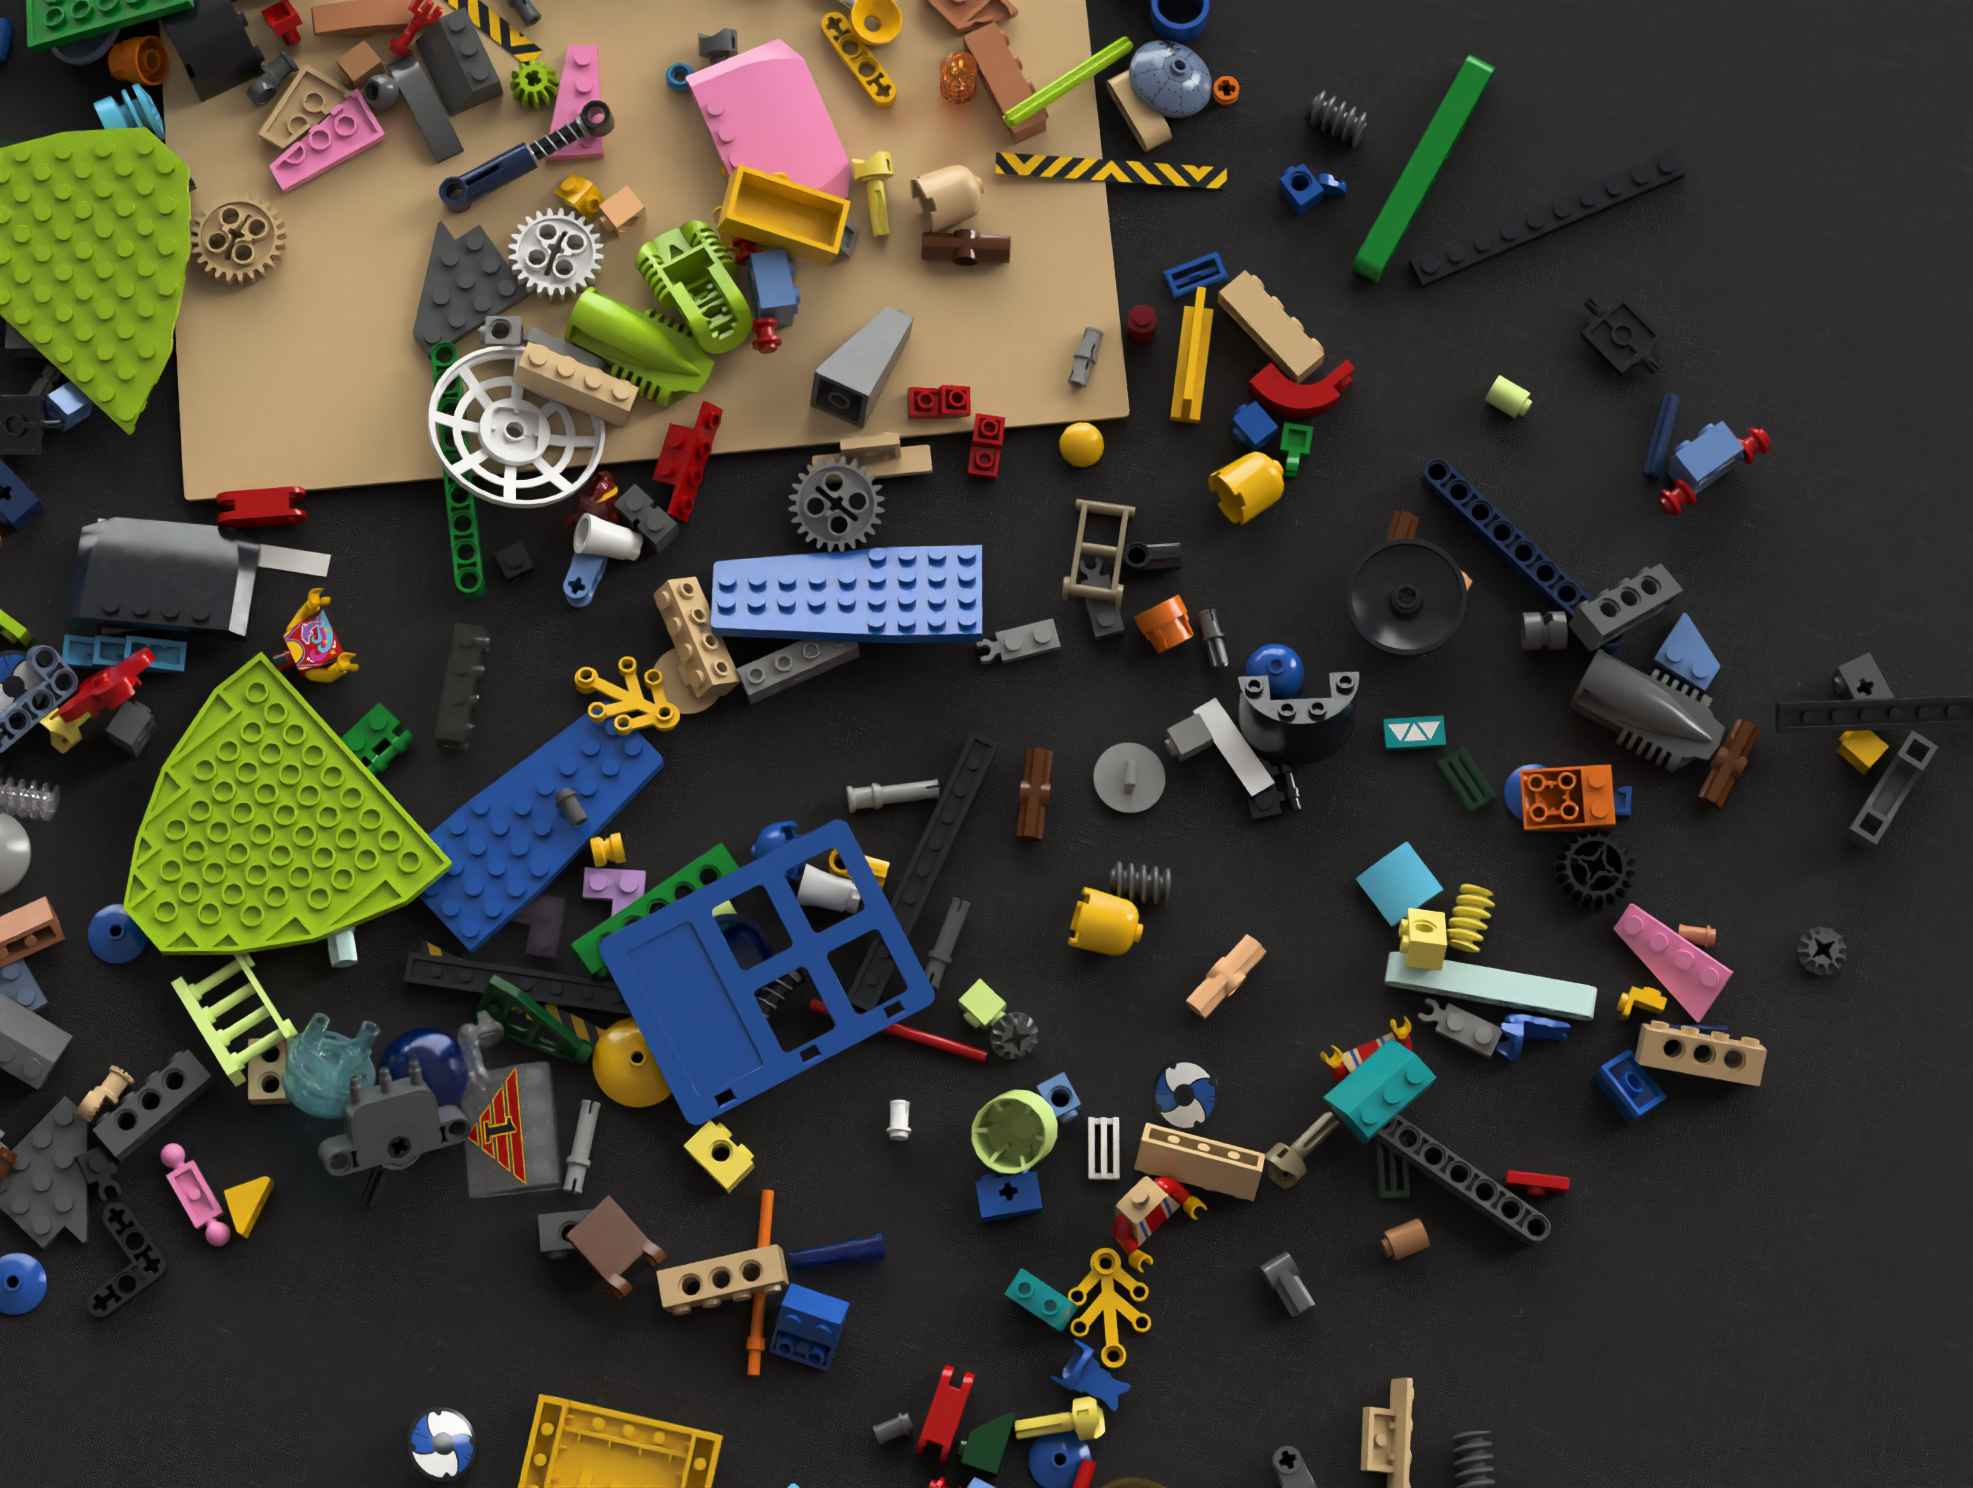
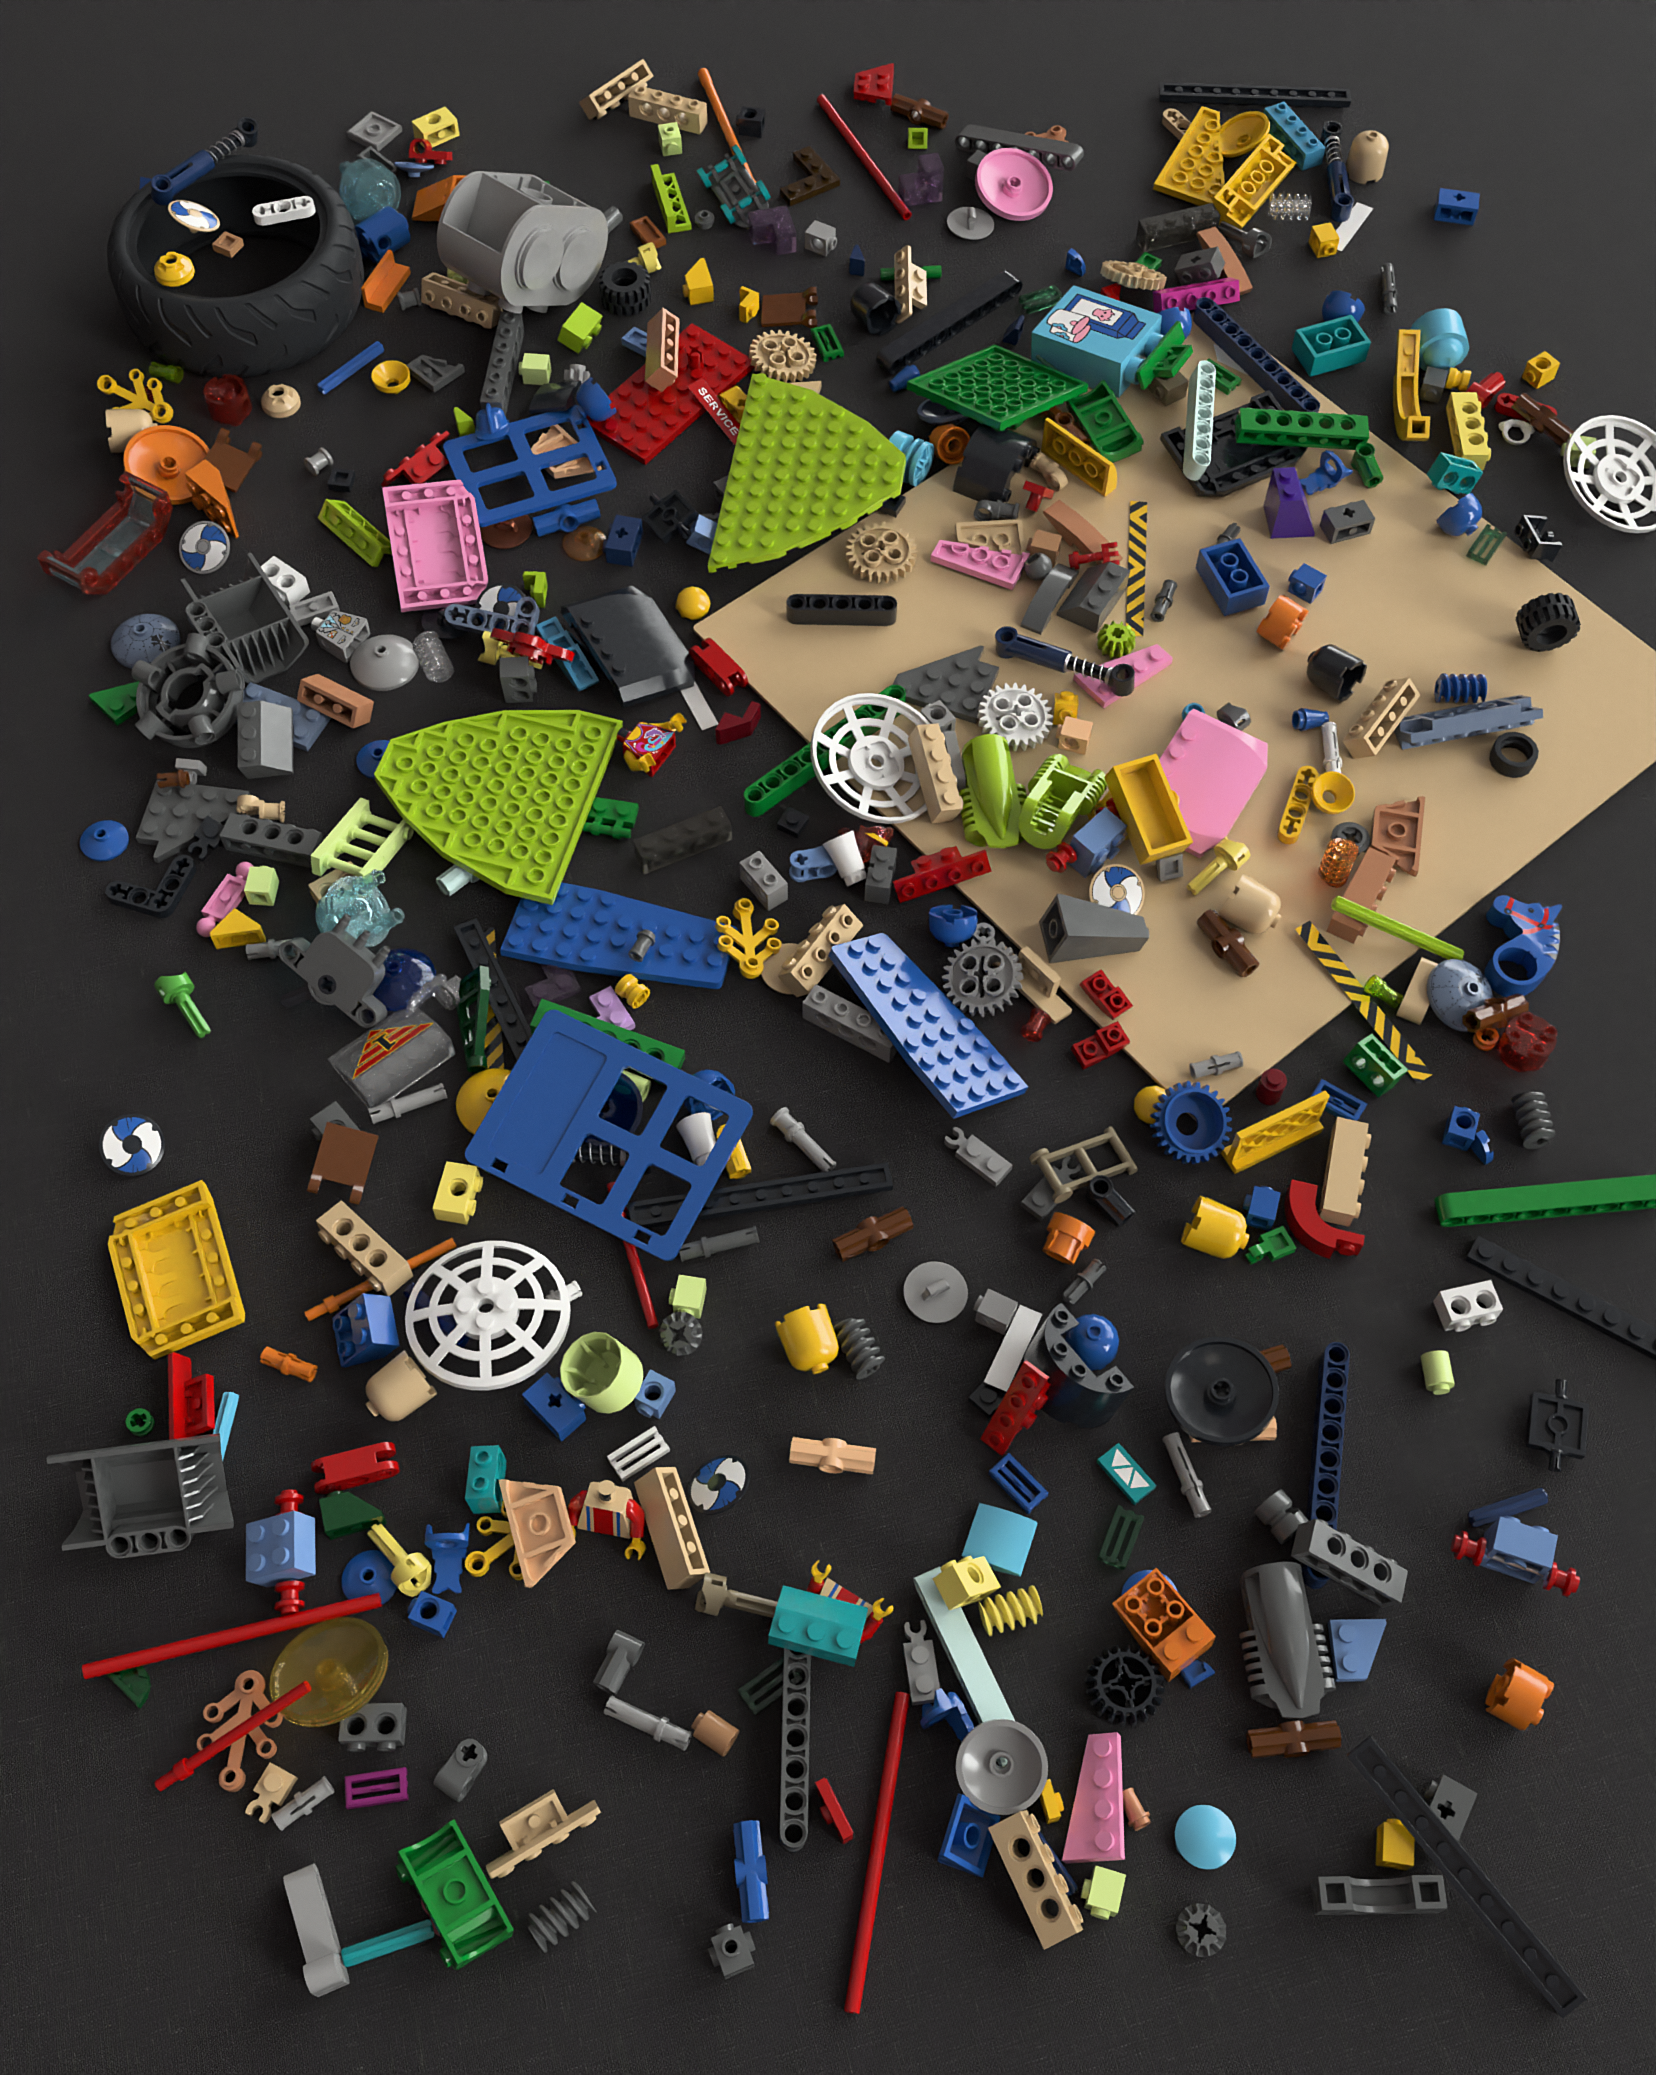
camera: 55 degrees right, 15 degrees down
dark grey pin [873,1412,915,1445] -> none
none -> bright green piece [154,971,211,1038]
none -> yellowish green brick [244,866,279,906]
none -> light grey pin [246,939,297,960]
none -> orange pin [260,1346,318,1382]
none -> tan cylinder [366,1350,437,1422]
none -> white dish [405,1241,571,1390]
none -> blue brick [407,1591,457,1638]
none -> light nougat wing [498,1479,576,1588]
none -> light grey pin [604,1696,692,1751]
none -> yellow hair [676,586,710,620]
none -> dark grey brick [708,1923,756,1979]
none -> dark red slope [715,701,761,745]
none -> blue piece [733,1820,769,1923]
none -> light grey brick [739,851,788,911]
none -> black beam [786,594,897,626]
none -> red piece [844,1692,910,2014]
none -> blue cylinder [928,905,978,947]
none -> light grey dish [956,1719,1048,1815]
none -> light grey bush [972,923,995,945]
none -> red bracket [980,1360,1051,1456]
none -> blue tile [988,1453,1049,1514]
none -> clear red bush [1020,1008,1051,1042]
none -> yellowish green brick [1081,1866,1126,1920]
none -> shield [1089,864,1145,915]
none -> blue gear [1150,1081,1232,1164]
none -> light grey pin [1162,1432,1212,1518]
none -> medium azure dish [1175,1805,1236,1869]
none -> dark grey gear [1330,822,1370,856]
none -> green brick [1343,1034,1408,1098]
none -> clear neon green pin [1364,974,1403,1008]
none -> white brick [1433,1280,1503,1332]
none -> reddish brown piece [1462,994,1529,1033]
none -> orange brick [1485,1658,1554,1730]
none -> clear red brick [1497,1012,1558,1073]

